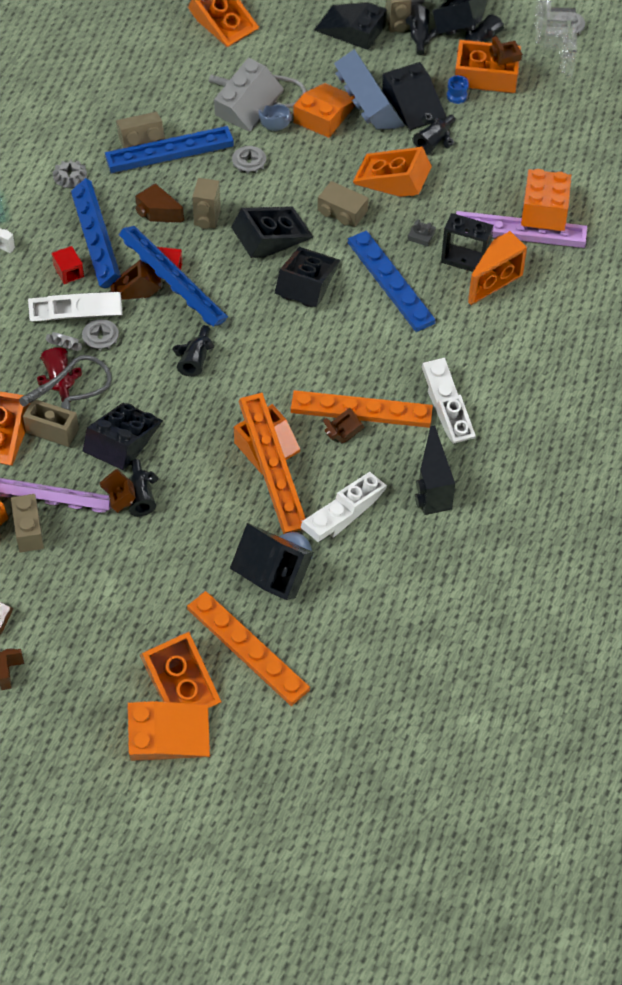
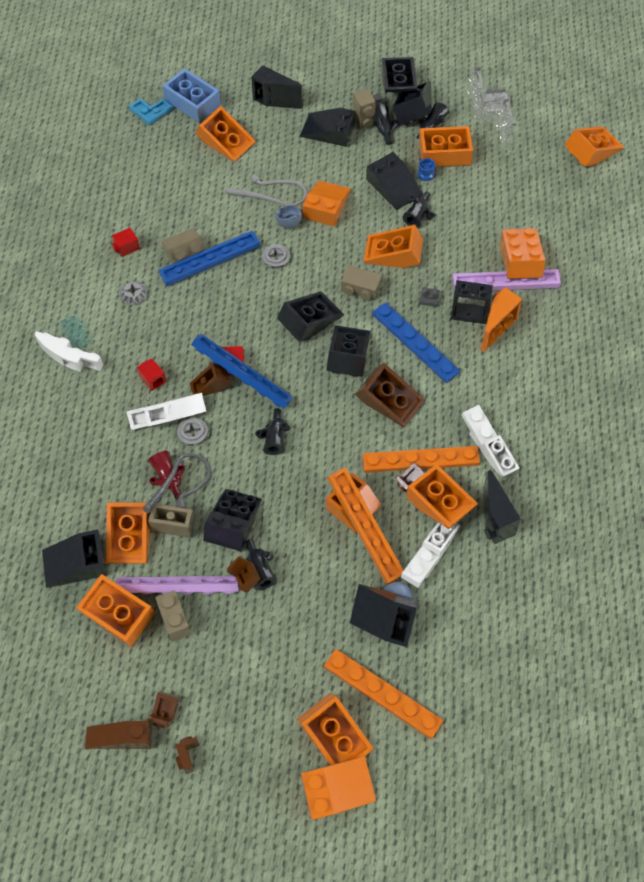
camera: 10 degrees left, 5 degrees up
light grey gear [46,332,83,351] -> none
blue plate [71,178,121,289] -> none
reddish brown slope [135,183,184,223] -> none
dark tan brick [192,178,221,229] -> none
light grey slope [214,57,284,132] -> none
sand blue slope [334,49,404,129] -> none
reddish brown bracket [489,36,523,66] -> none
none -> red brick [111,227,140,257]
none -> reddish brown slope [355,363,425,428]
none -> orange slope [406,464,478,529]

